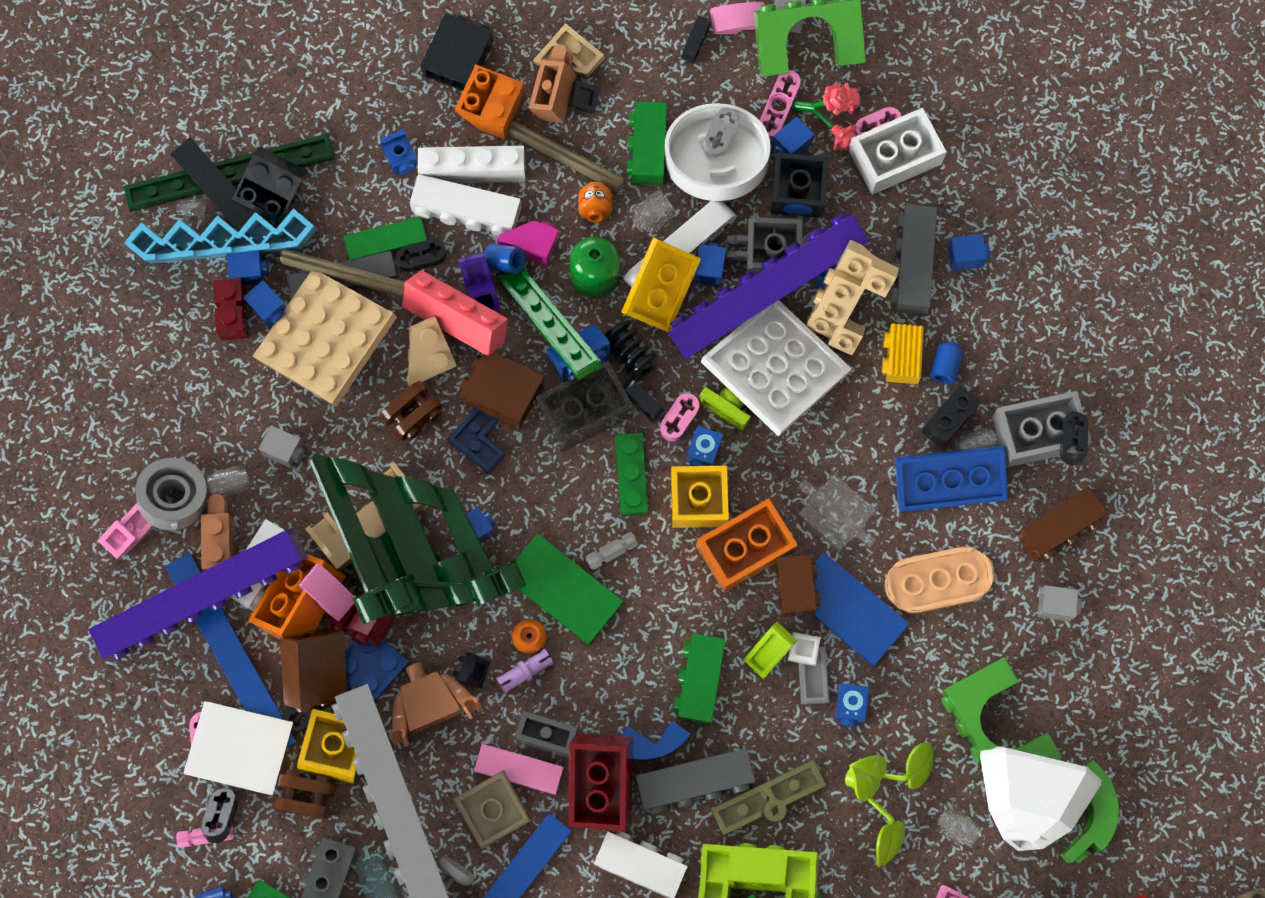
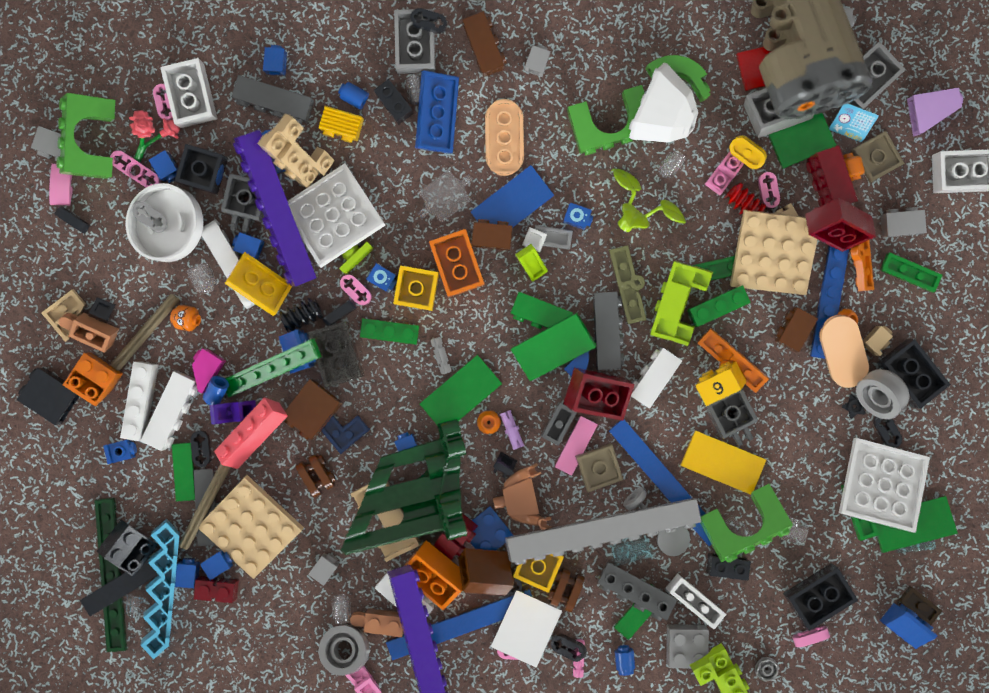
camera: 80 degrees left, 15 degrees up
bright pink slope [298,563,354,621] -> none
tan wing [406,316,457,387] -> none
green cylinder [569,236,622,299] -> none
green brick [627,101,667,185] -> none
none -> green tile [511,313,597,381]

